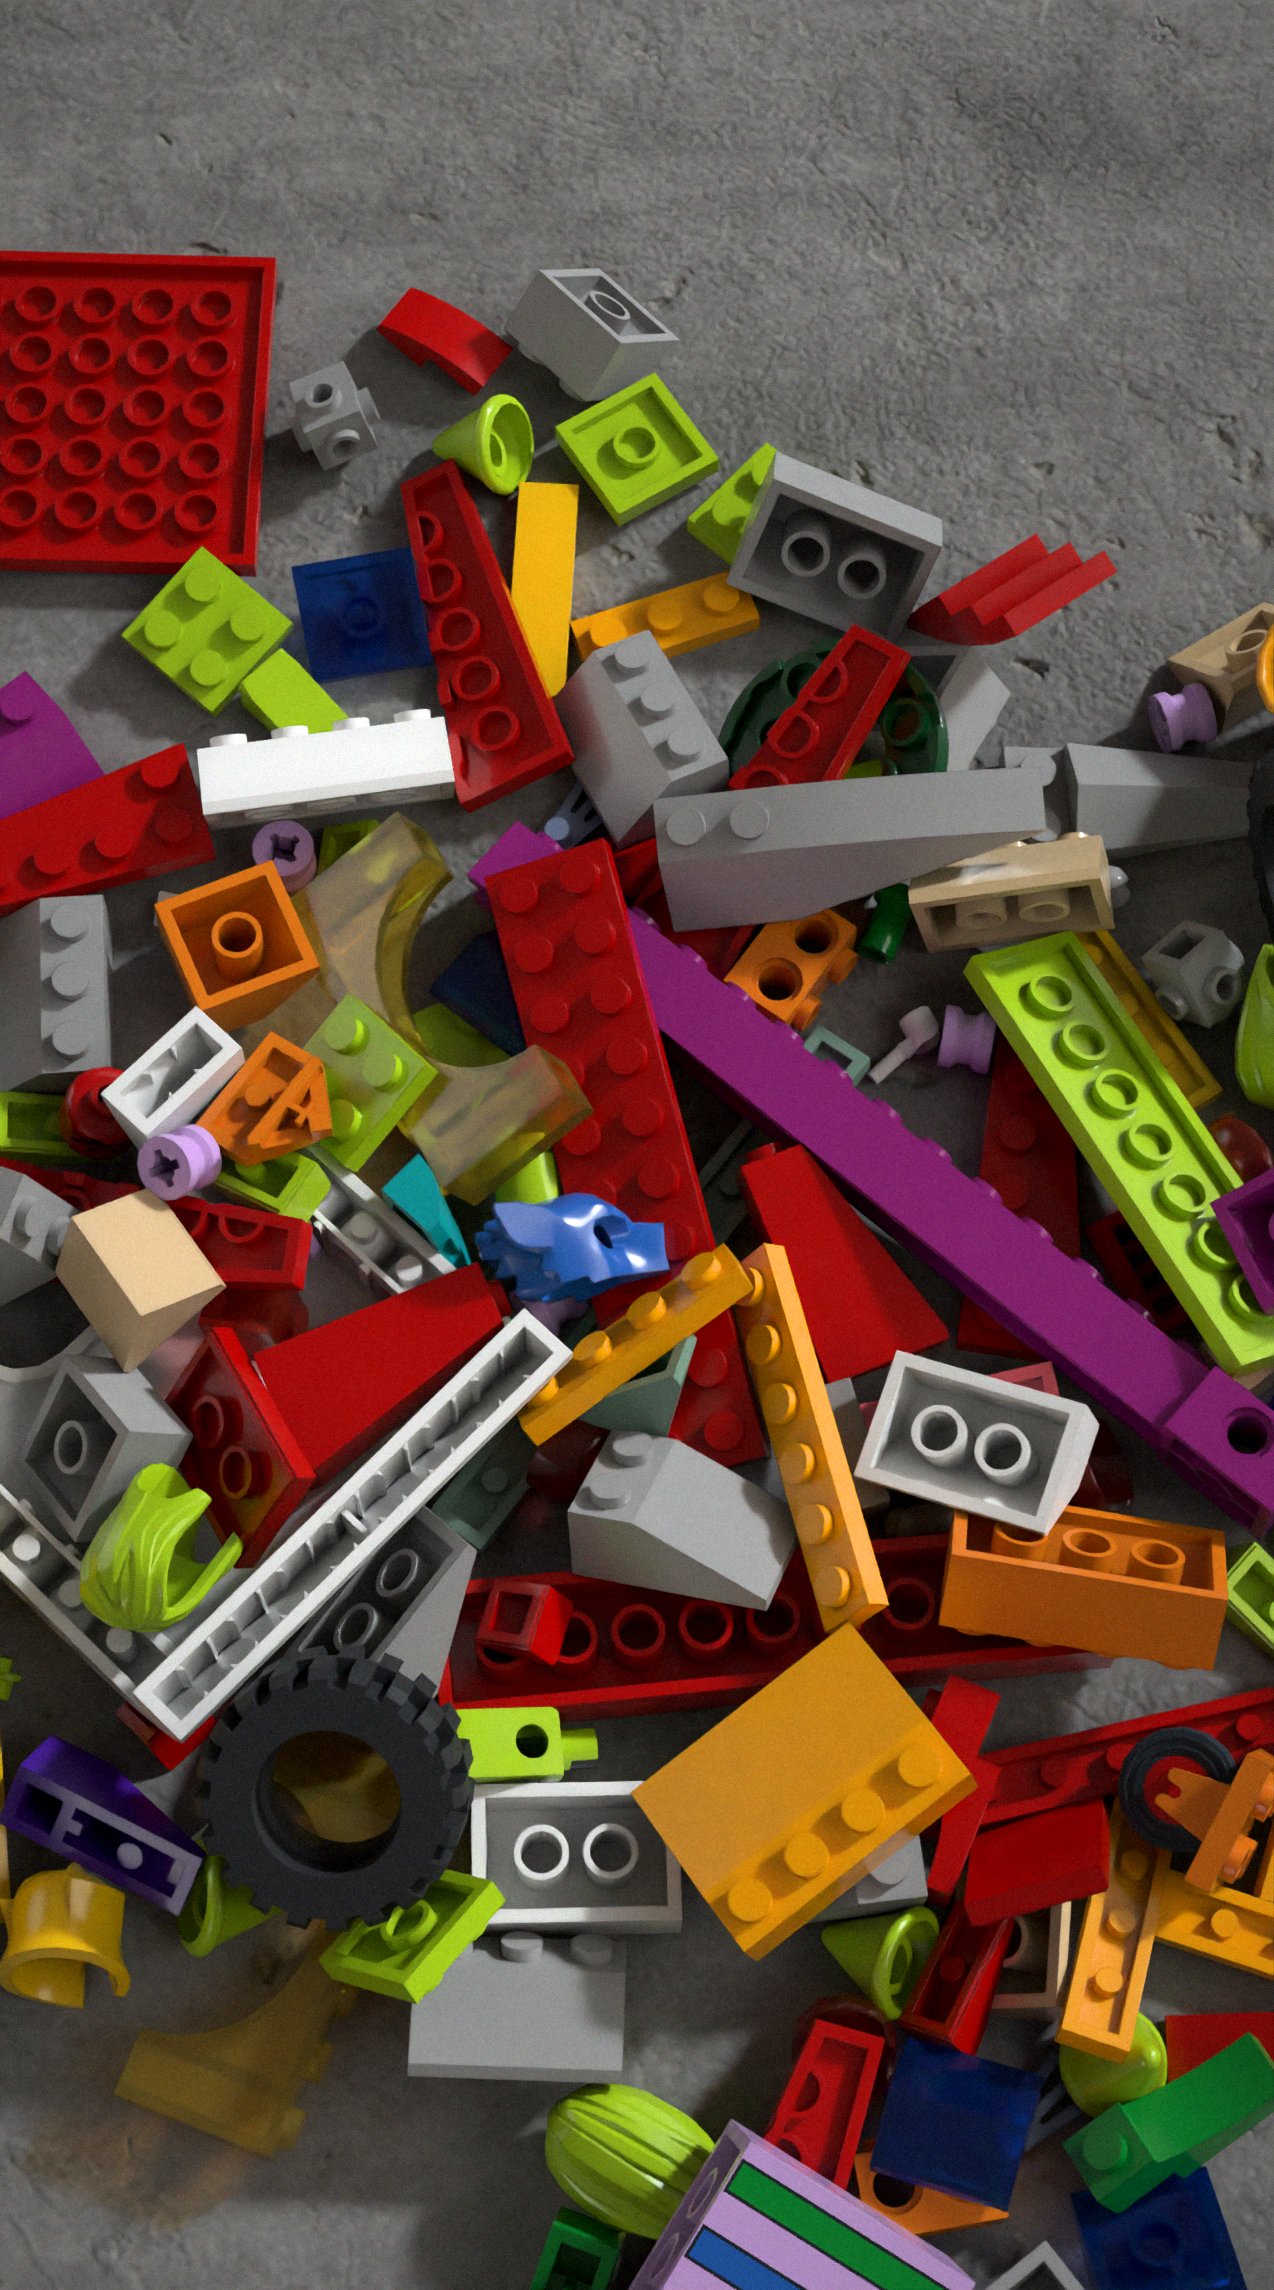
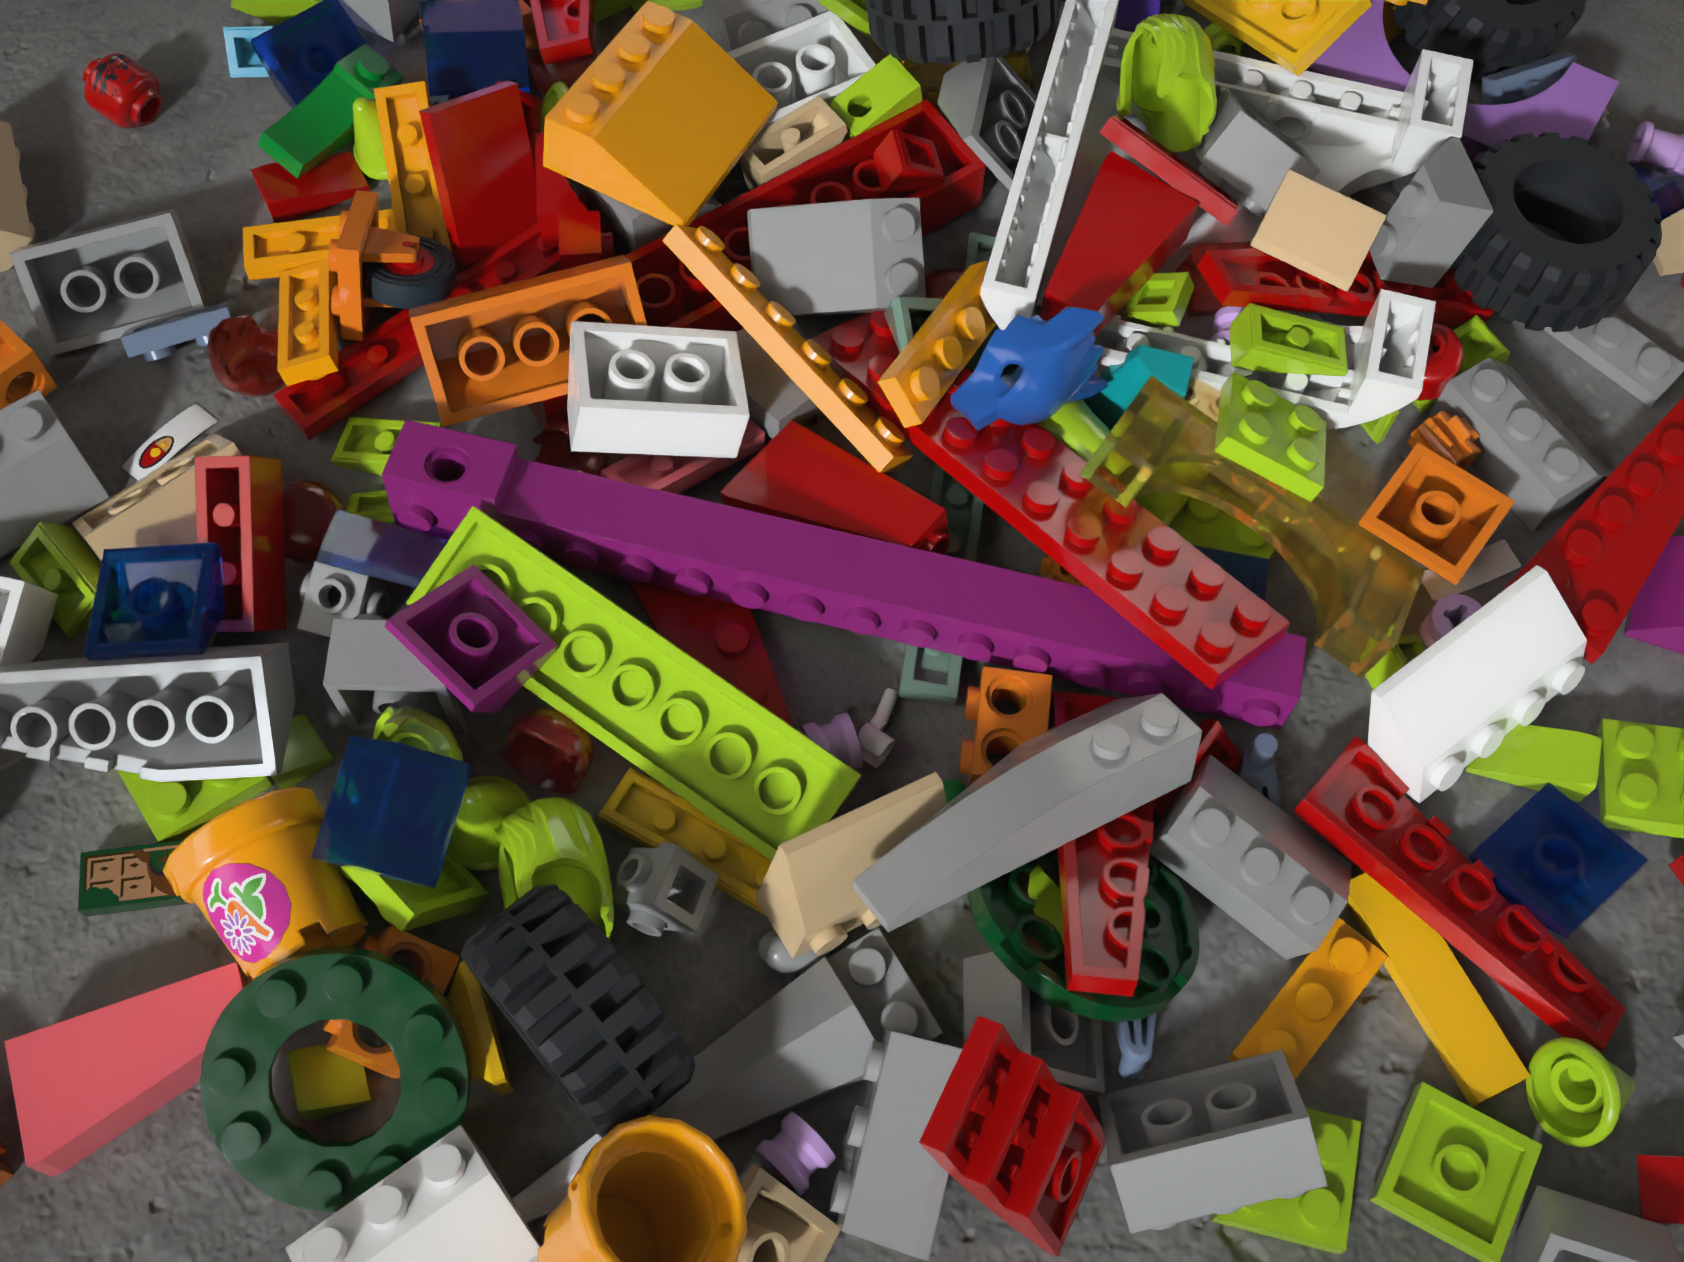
camera: 150 degrees right, 5 degrees down
lavender wheel [137,1124,222,1200] -> none
orange slope [195,1031,333,1167] -> none
none -> tan slope [739,95,848,190]
none -> light grey slope [830,1031,962,1261]
none -> lime plate [1124,272,1194,327]
none -> orange gear [1406,411,1481,470]

